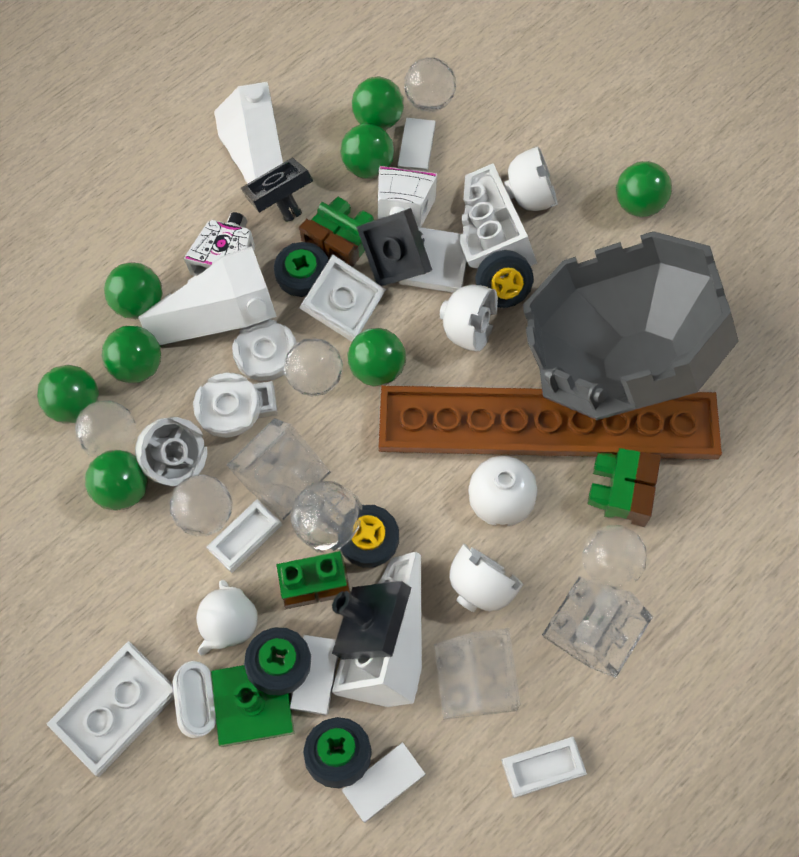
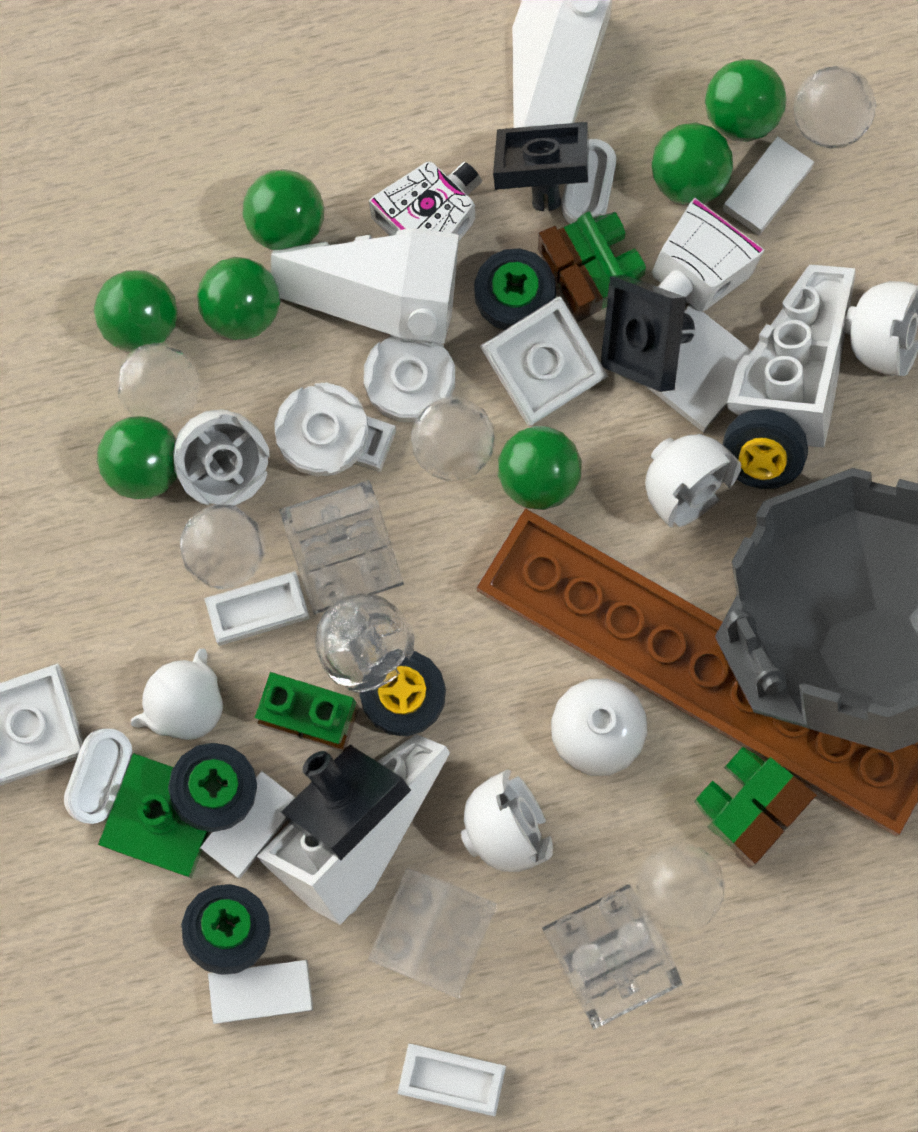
camera: 30 degrees right, 10 degrees up
none -> white tile [562,139,616,224]

